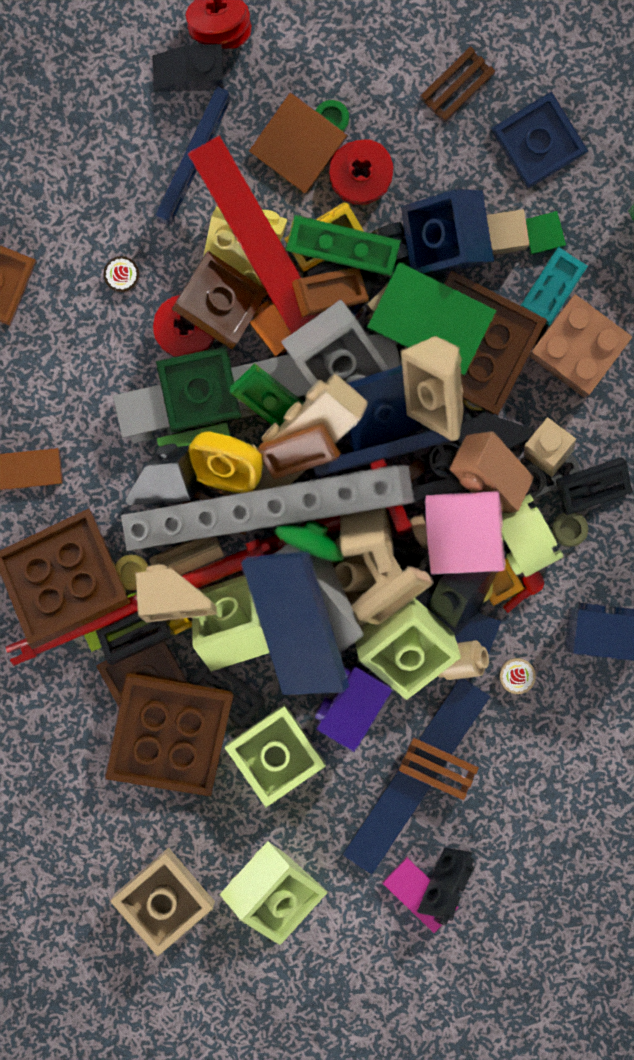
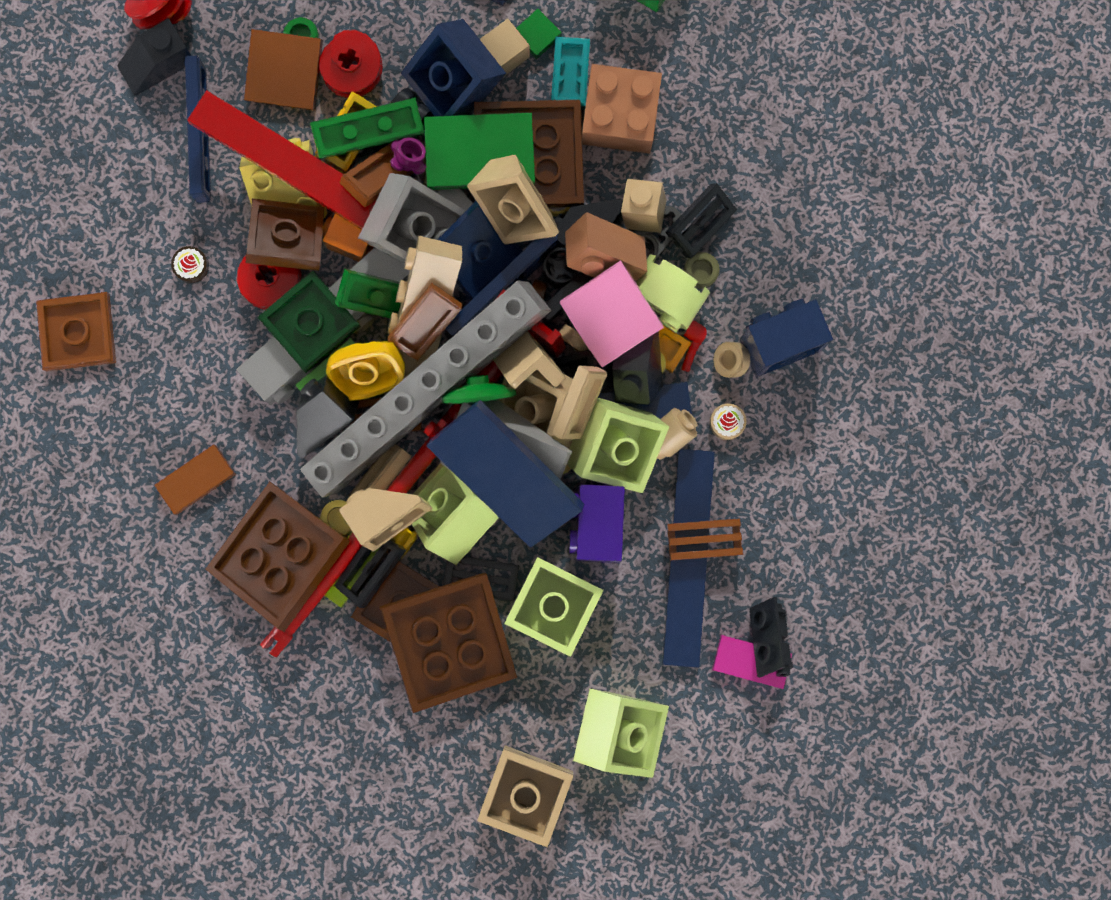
camera: 30 degrees left, 5 degrees down
none -> magenta plate [391,138,426,174]
none -> tan tile [713,342,750,378]

